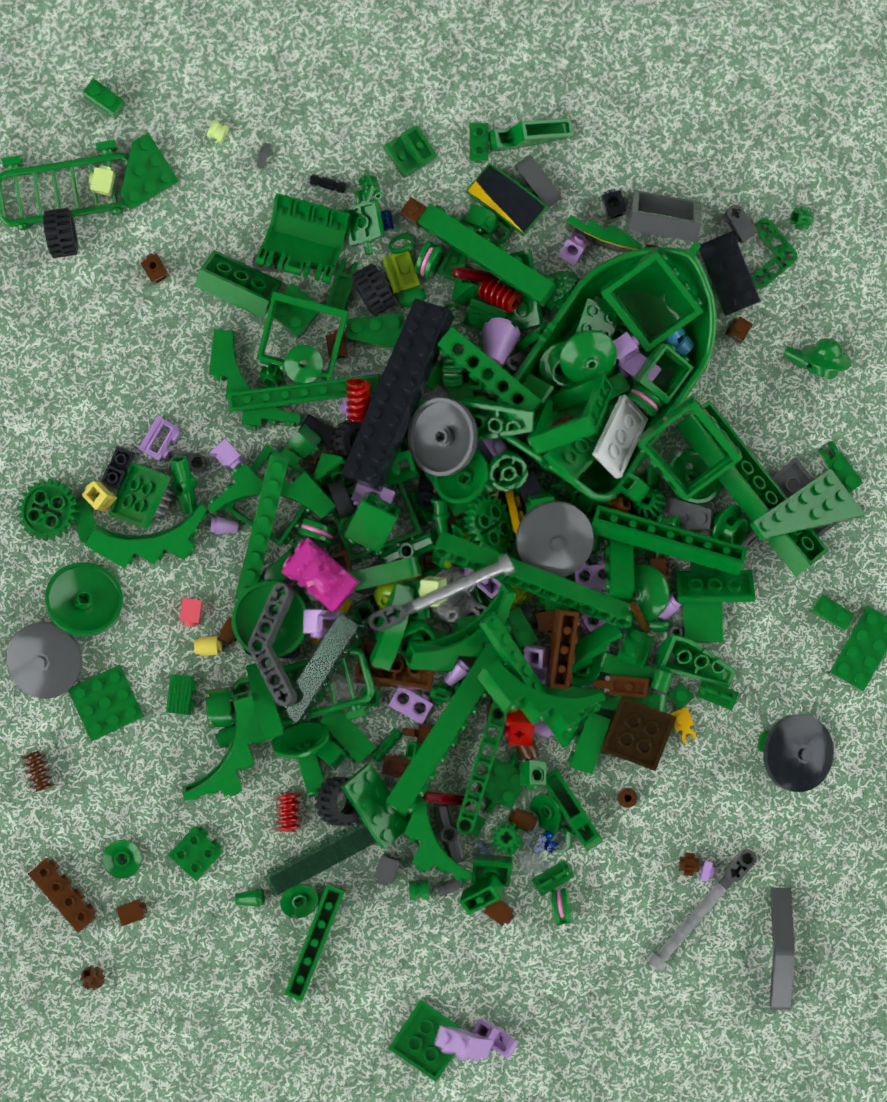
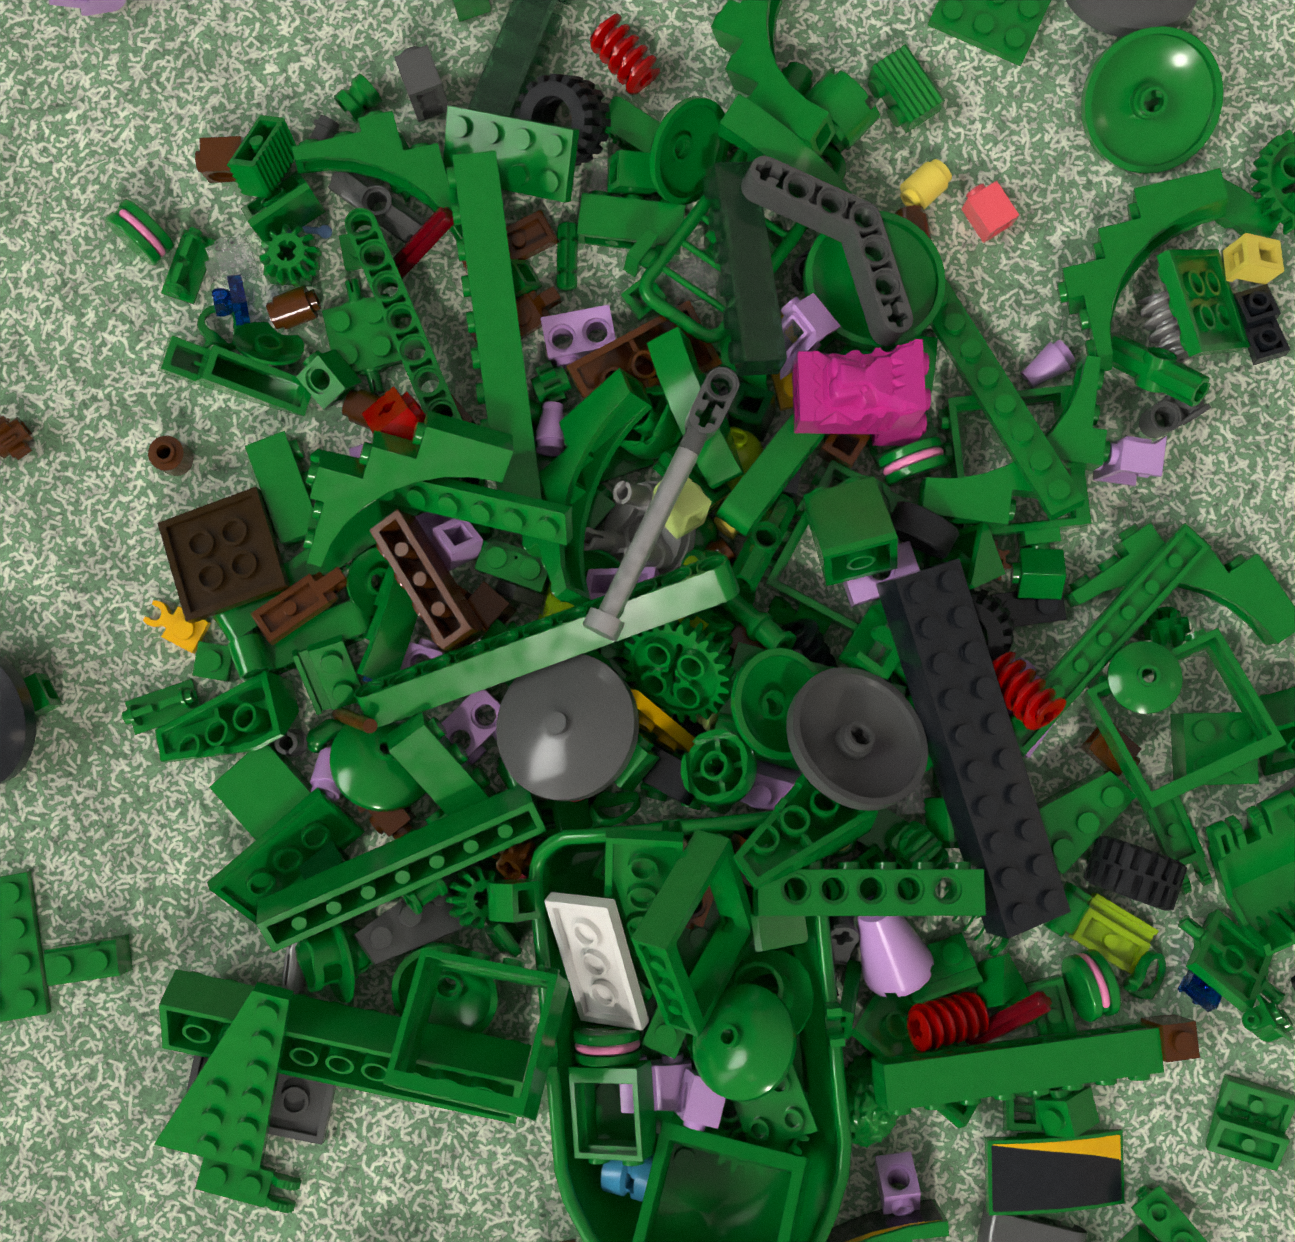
camera: 140 degrees right, 0 degrees up
lavender window [138,416,180,462] -> none

